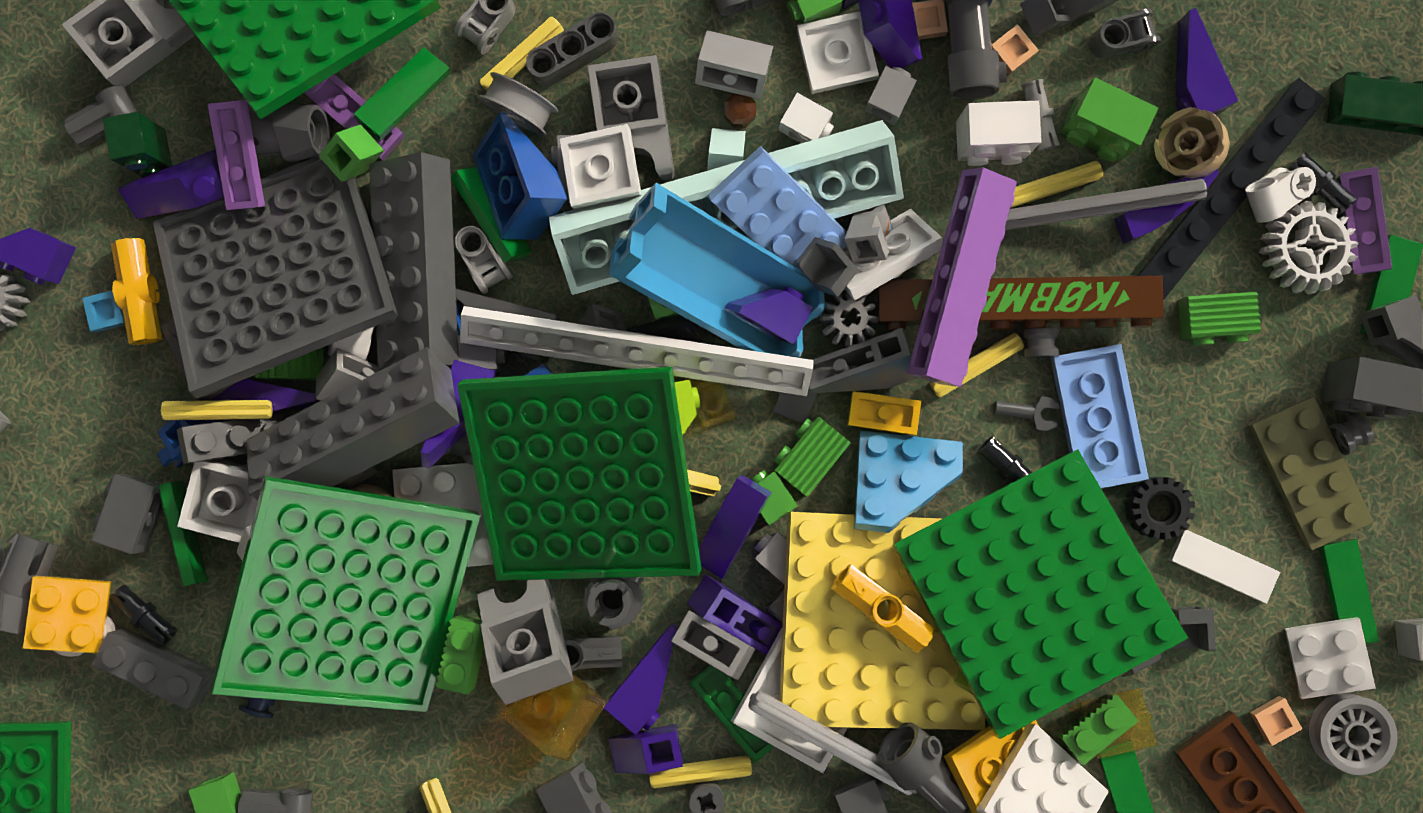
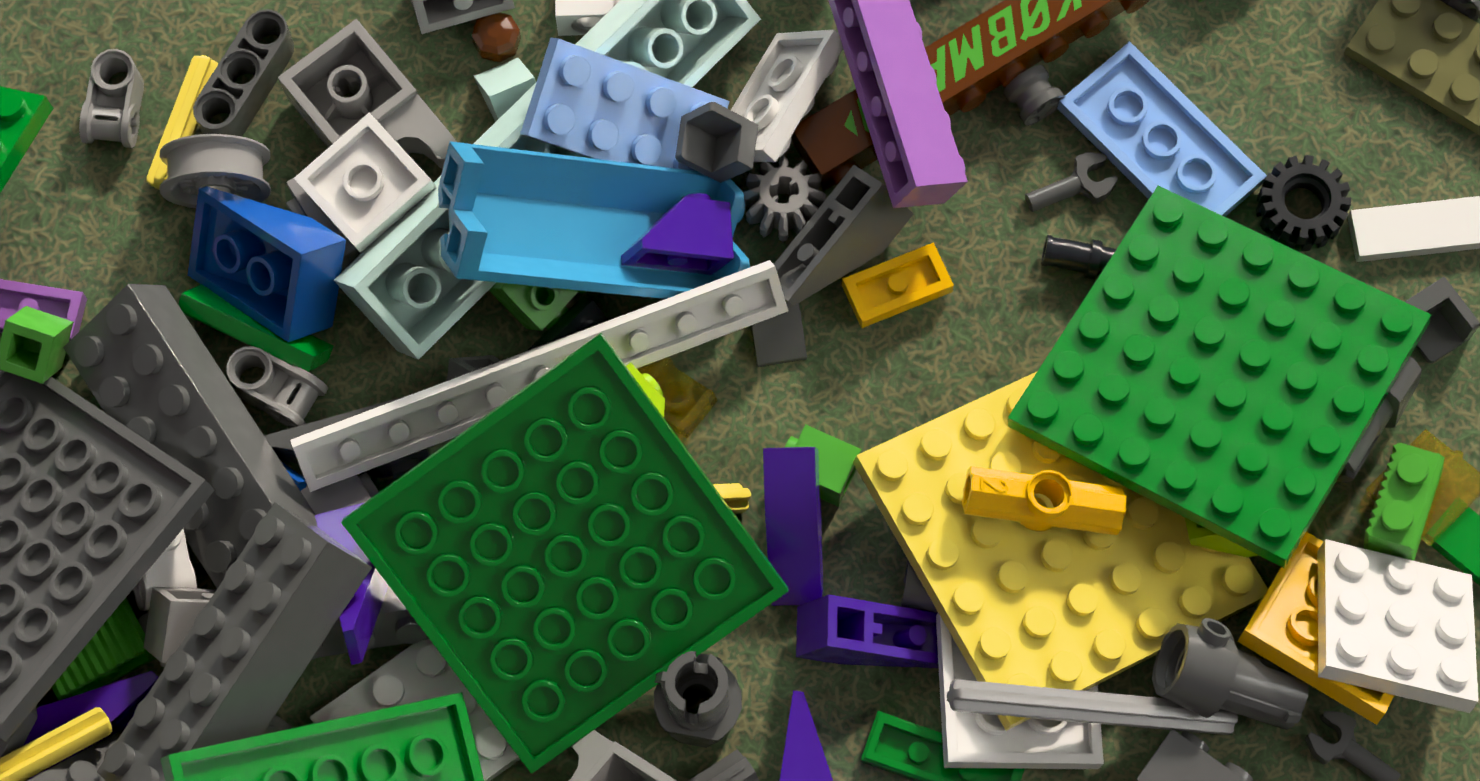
camera: 30 degrees left, 15 degrees down
green tile [353,47,450,141] -> none
light grey brick [672,610,756,680] -> none
light grey brick [754,531,787,584] -> none
bright green brick [773,417,851,497] -> none
light grey leg [845,204,892,263] -> none
dark azure plate [854,430,963,533] -> none
light yellow axle [930,333,1024,397] -> none

